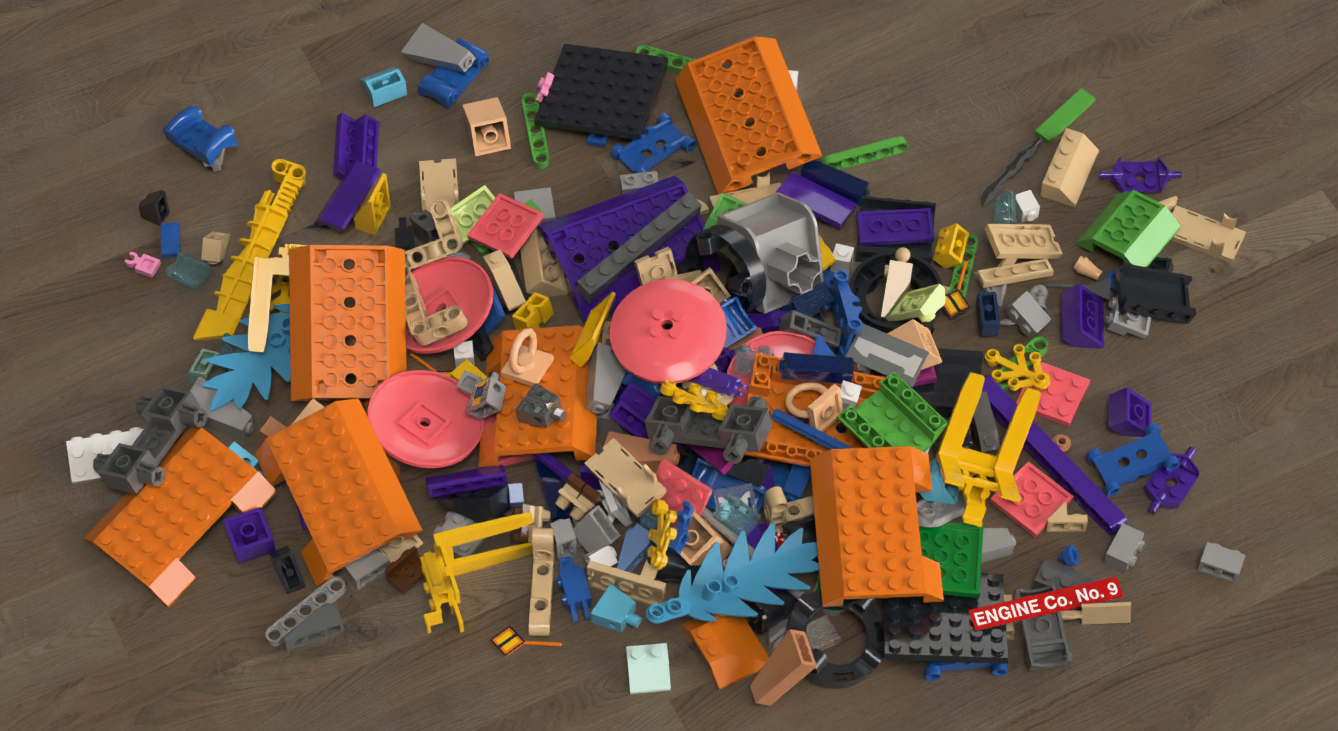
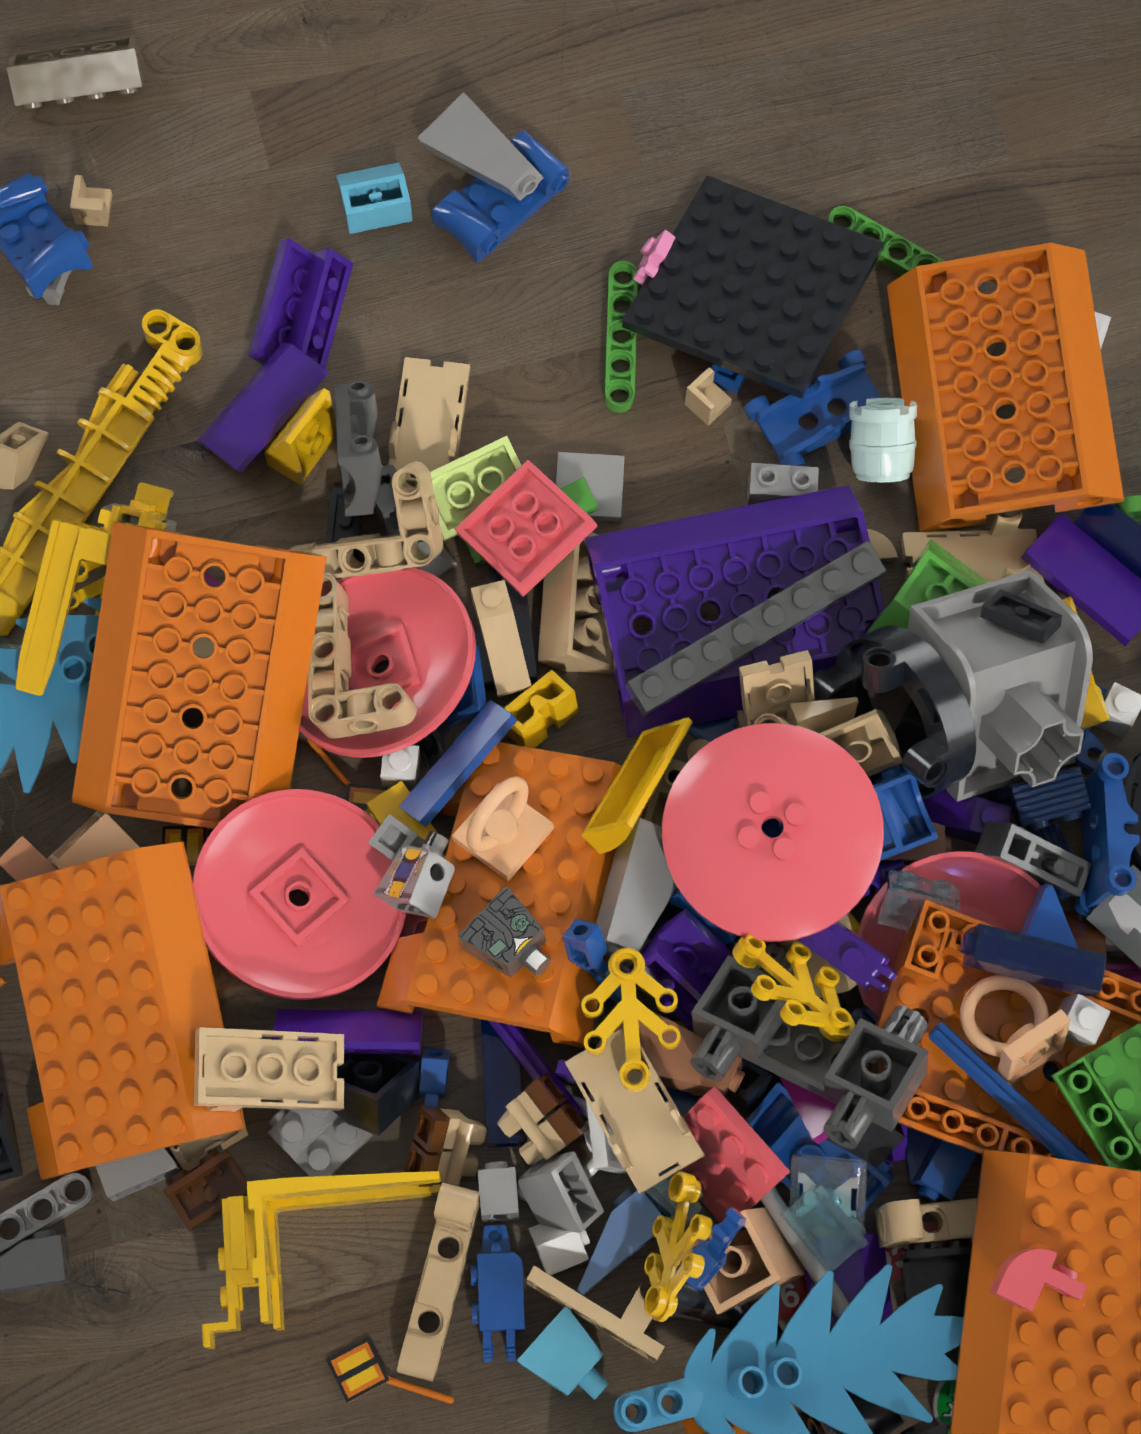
camera: 10 degrees right, 15 degrees up
light nougat slope [462,97,511,156] -> none
none -> dark tan slope [6,35,143,109]
none -> tan panel [70,175,113,227]
none -> tan piece [194,1027,344,1112]
none -> dark grey piece [335,381,382,517]
none -> blue tile [399,700,517,828]
none -> blue piece [562,919,623,1002]
none -> yellow plant [581,948,681,1092]
none -> tan panel [685,367,732,426]
none -> light aqua piece [849,398,917,483]
none -> black plate [980,589,1062,644]
none -> coral brick [989,1249,1087,1311]

